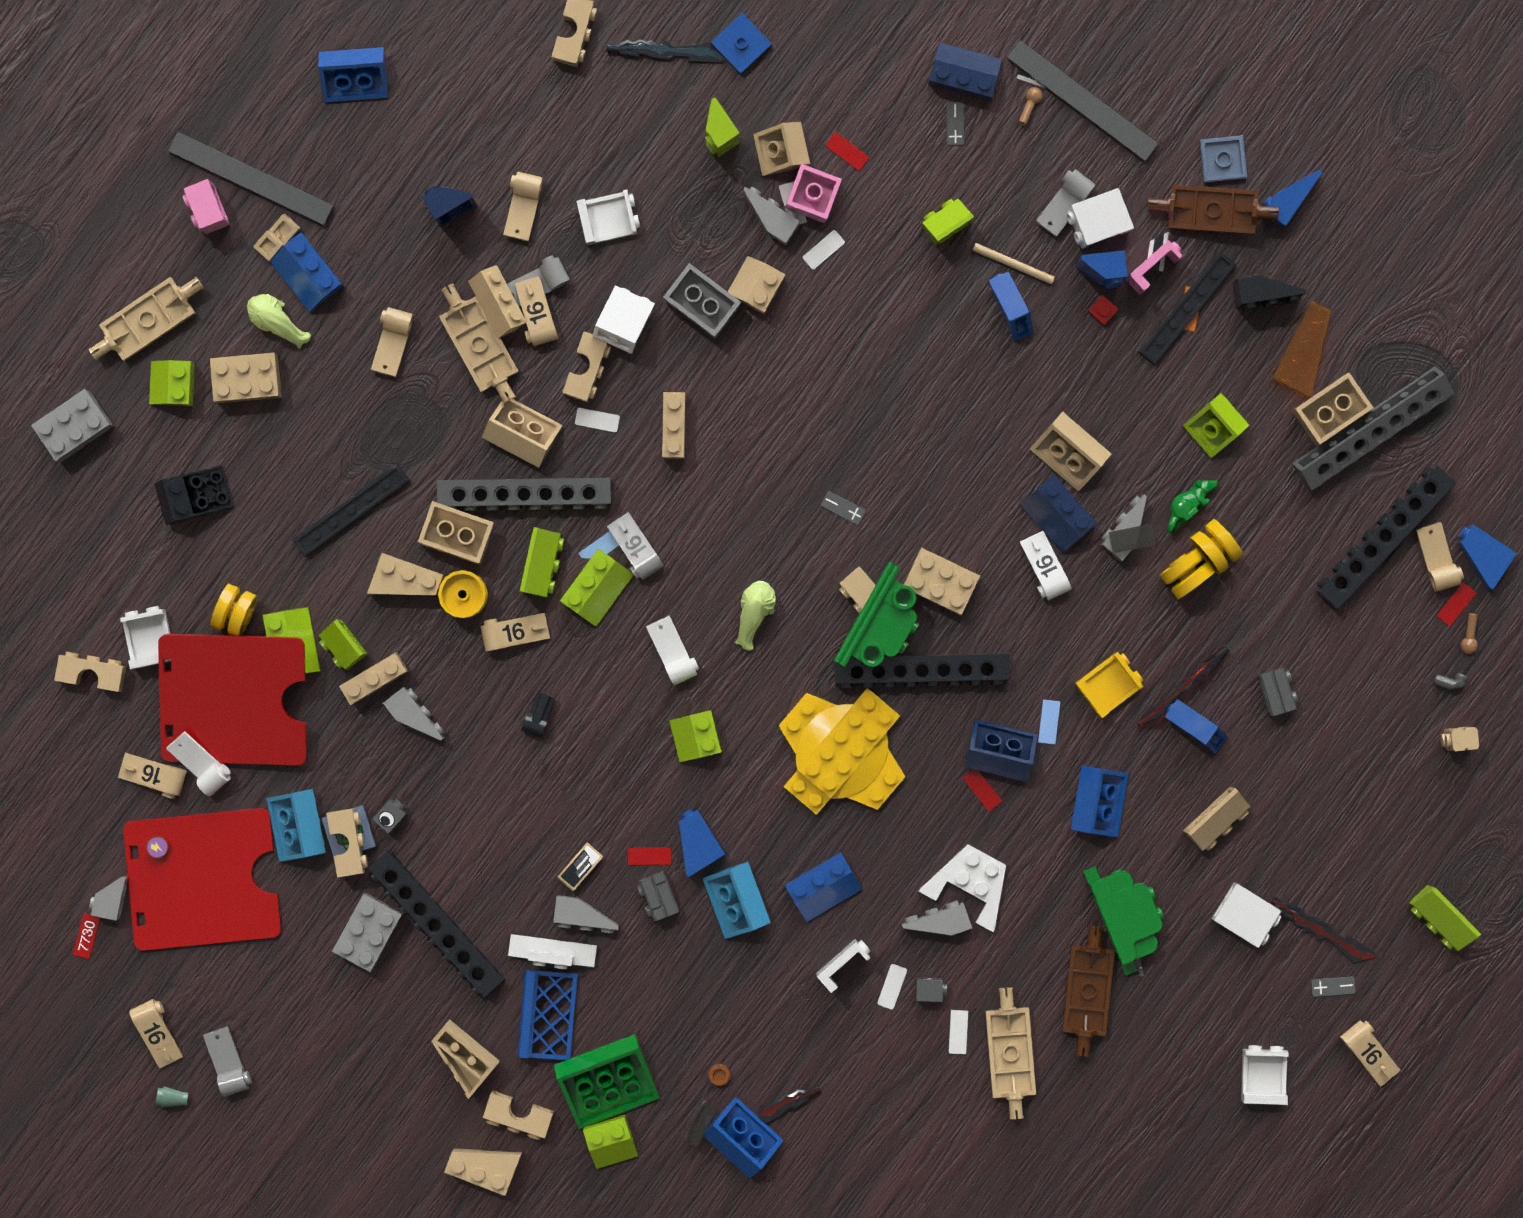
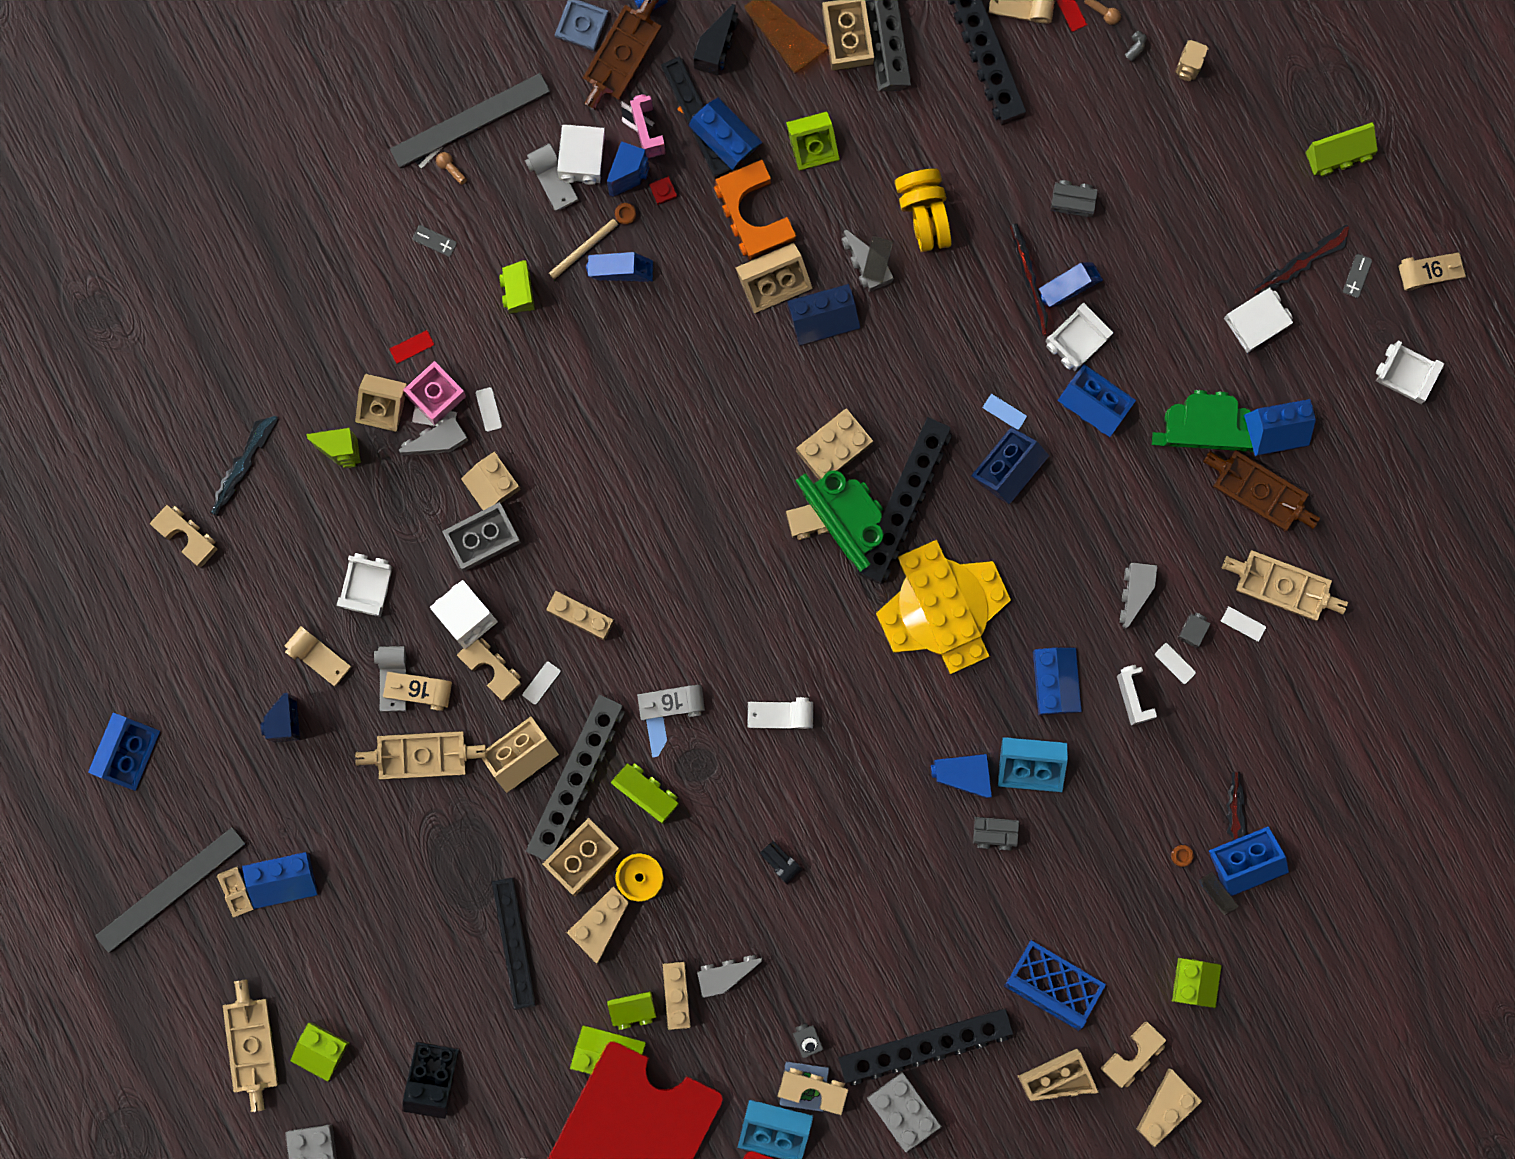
camera: 65 degrees left, 5 degrees down
bright pink brick [183,179,230,234] -> none
tan brick [210,353,282,404] -> none
yellow wheel [210,583,257,636] -> none
yellowish green hair [247,294,311,349] -> none
tan door [371,307,414,377] -> none
tan brick [468,265,526,338] -> none
tan door [480,613,550,652] -> none
white bracket [508,934,597,969] -> none
light grey slope [554,895,619,933] -> none
green slope [554,1034,660,1129] -> none
slope [557,843,603,891] -> none
lime slope [560,548,634,626] -> none
red sticker [628,847,671,865] -> none
lime slope [669,710,722,762] -> none
blue plate [711,13,772,75] -> none
yellowish green hair [735,581,776,651] -> none
dark grey sticker [821,491,866,525] -> none
white wing [919,844,1006,932] -> none
dark blue slope [928,43,1002,101] -> none
red sticker [963,769,1002,811] -> none
white door [1020,531,1072,601] -> none
yellow panel [1074,652,1144,718] -> none
green animal [1167,480,1218,534] -> none
tan slope [1183,787,1250,851] -> none
none -> dark orange tile [615,203,636,225]
none -> blue slope [688,98,762,170]
none -> orange arch [713,160,796,260]
none -> white panel [1045,303,1113,371]
none -> blue slope [1244,399,1316,456]

